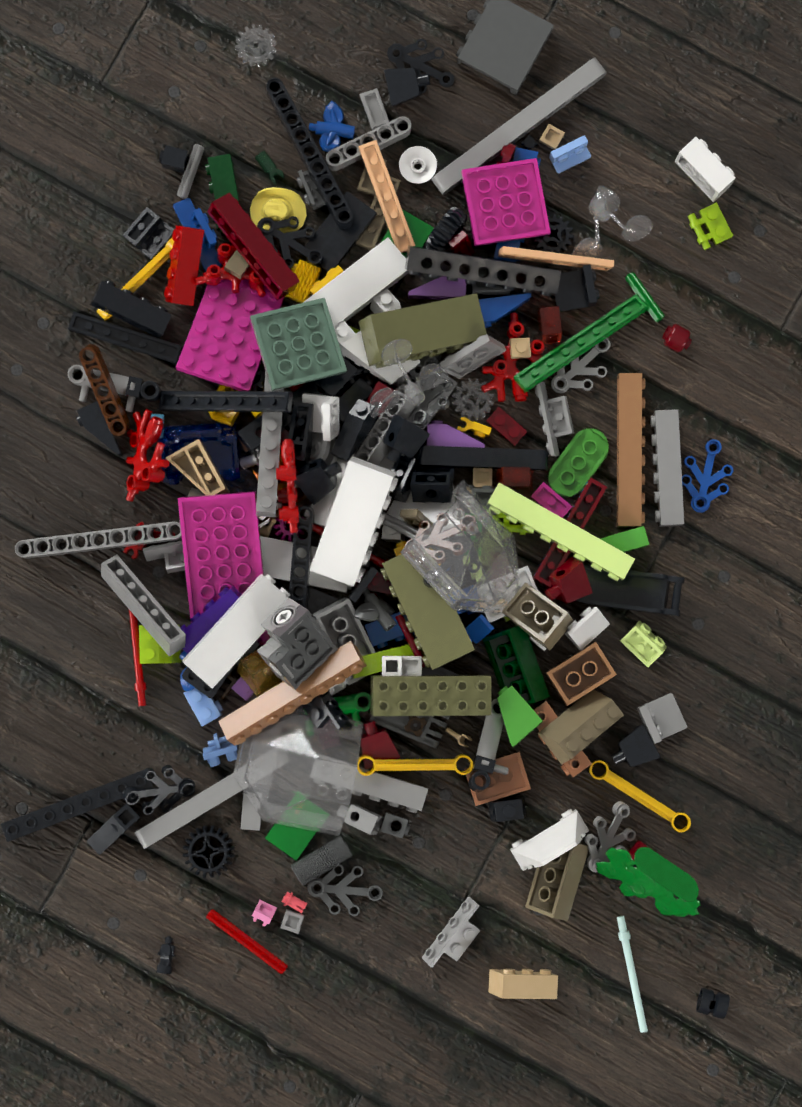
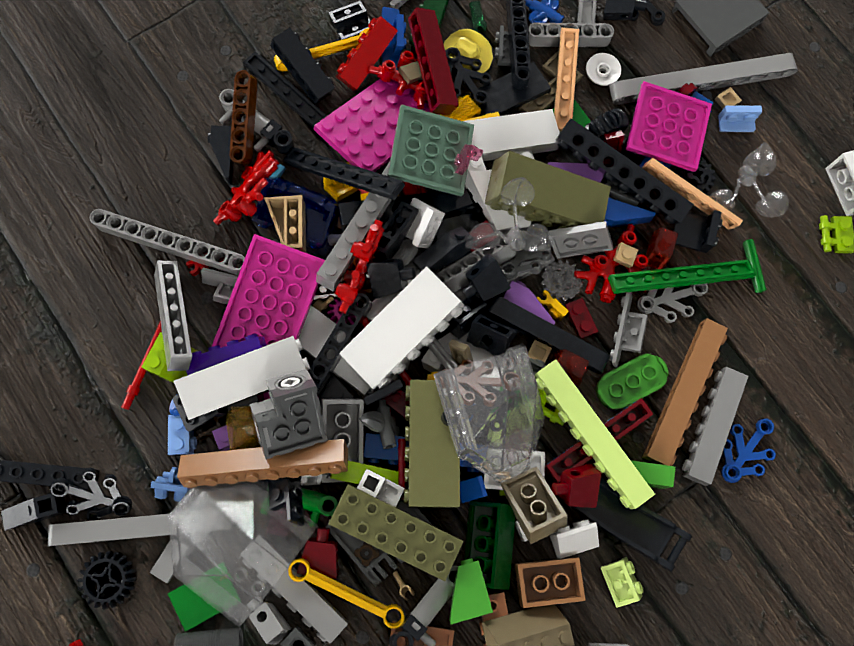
camera: 15 degrees right, 10 degrees down
dark pink plate [531,482,572,518] -> none
dark red head [662,324,692,352] -> none
none -> clear pink bracket [454,144,483,175]

